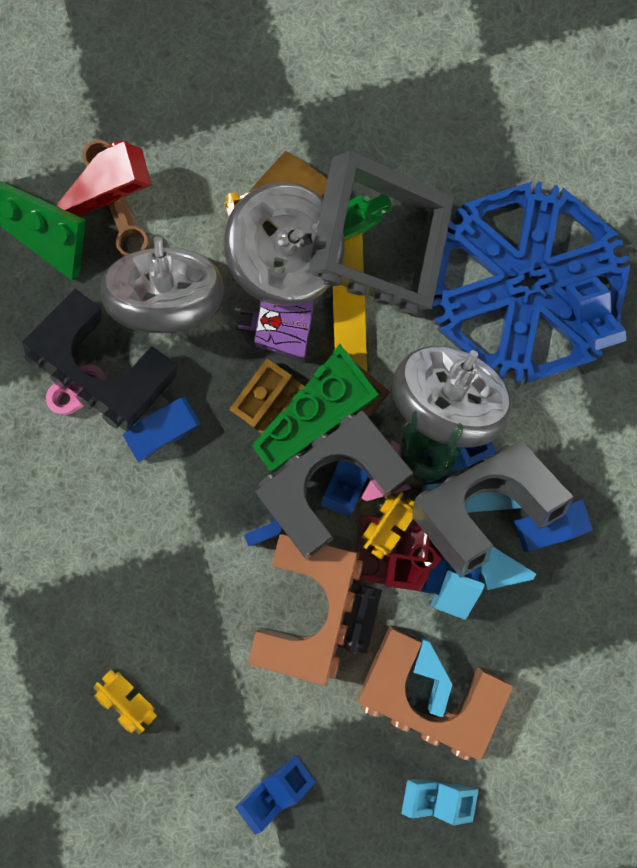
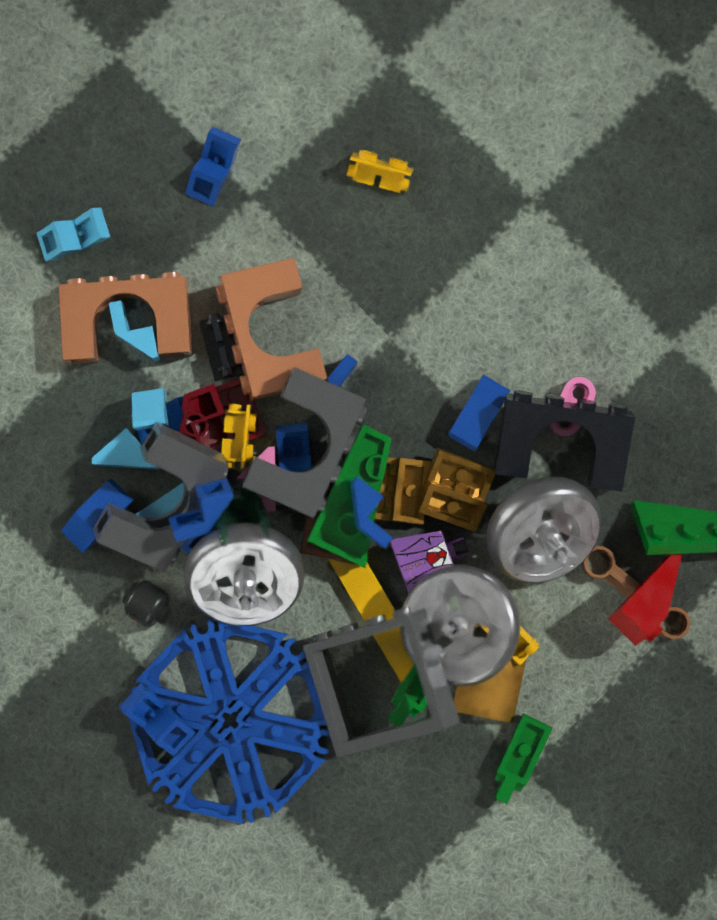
camera: 145 degrees right, 0 degrees up
none -> pearl dark grey head [122,580,172,628]
none -> blue slope [168,478,233,542]
none -> blue slope [350,477,393,548]
none -> pearl gold slope [417,448,495,532]
none -> green hinge [494,713,553,804]

